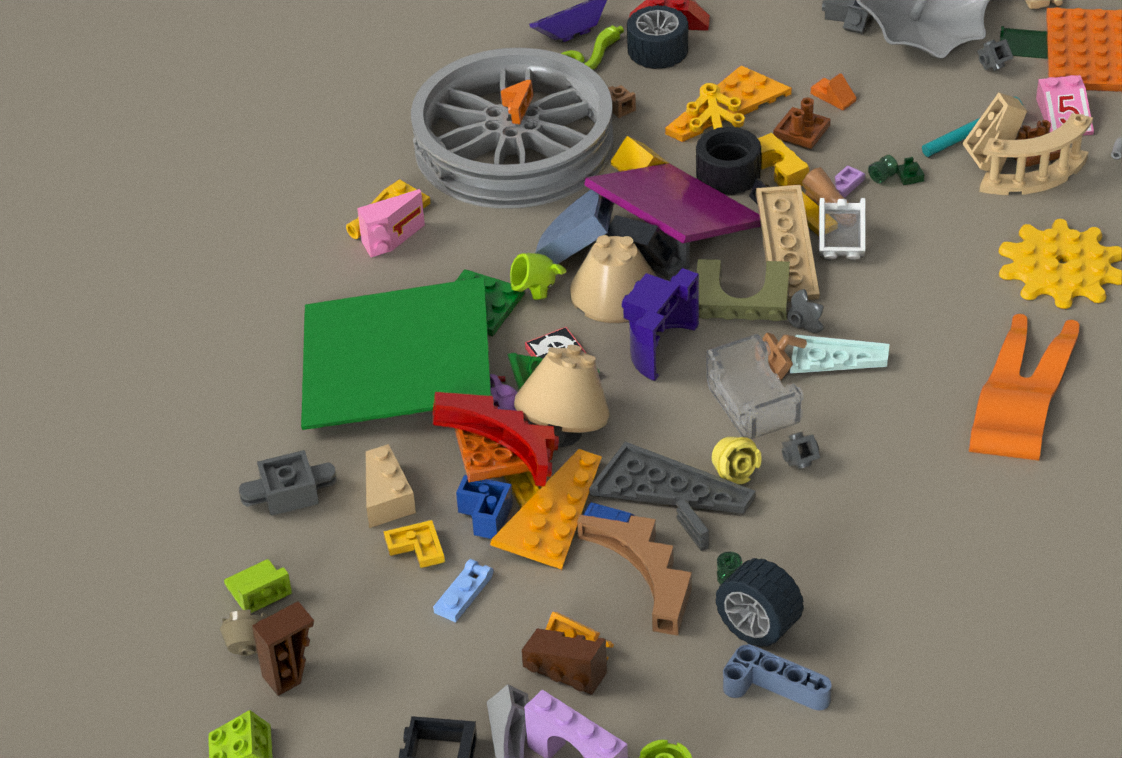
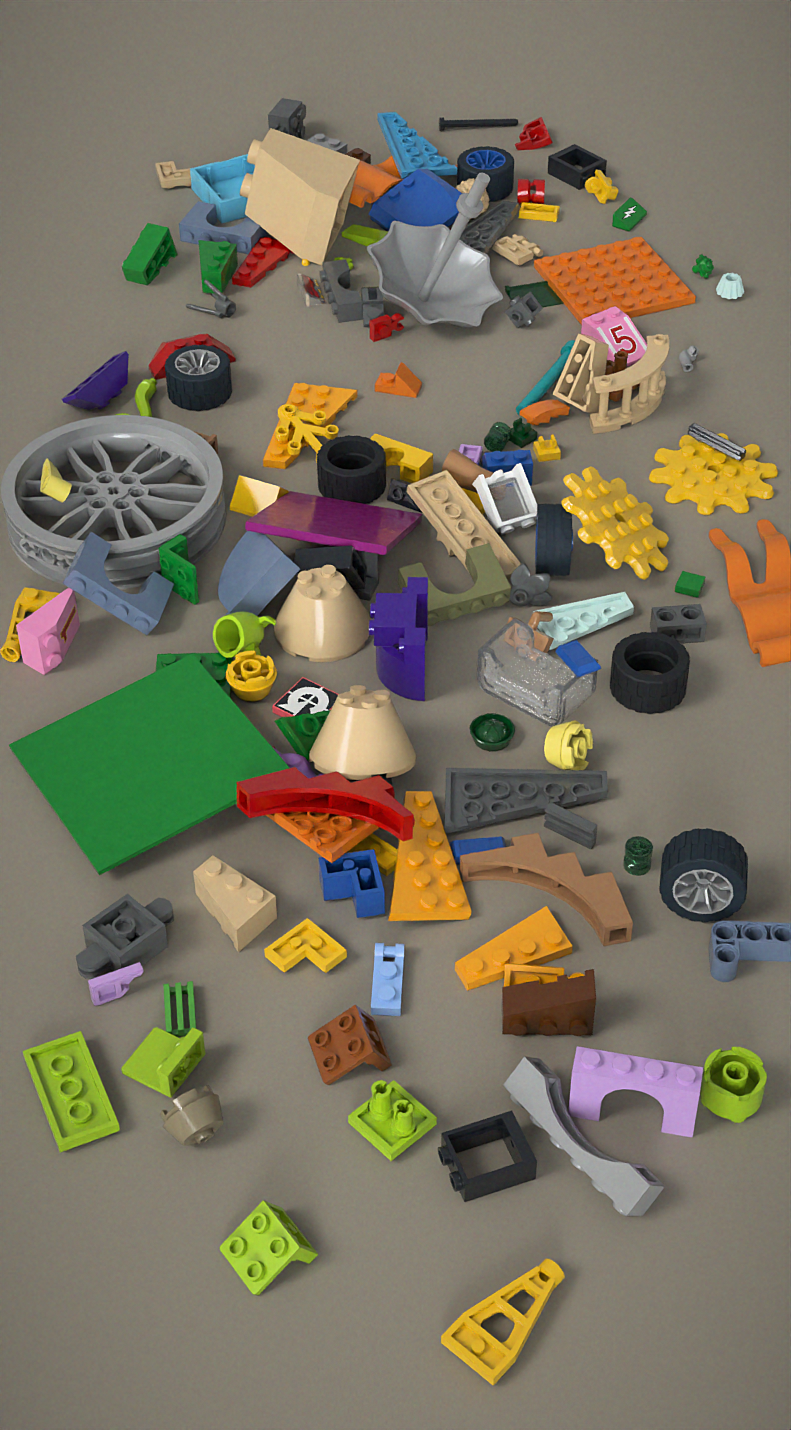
camera: 30 degrees left, 0 degrees up
reddish brown wedge [252,601,314,696] -> none
orange slope [501,79,533,124] -> none
dark orange plate [773,97,831,149] -> none
dark grey brick [781,432,820,469] -> none
none -> lime plate [23,1031,120,1152]
none -> light yellow piece [40,458,72,503]
none -> sand blue arch [63,532,174,635]
none -> lavender tile [88,962,144,1006]
none -> green bracket [159,534,199,605]
none -> bright green tile [163,981,196,1037]
none -> yellow cone [226,651,277,701]
none -> dark orange bracket [308,1004,392,1085]
none -> lime plate [348,1080,437,1161]
none -> red plate [369,313,404,342]
none -> light orange wing [455,906,573,991]
none -> dark green hat [470,713,515,752]
none -> blue slope [482,450,533,487]
none -> orange slope [519,400,570,425]
none -> yellow tile [533,434,561,462]
none -> black wheel [535,503,573,576]
none -> blue tile [556,640,601,677]
none -> yellow plate [561,466,669,580]
none -> black tyre [610,632,690,714]
none -> dark grey brick [650,604,707,644]
none -> green tile [675,571,706,598]
none -> axle [688,423,746,461]

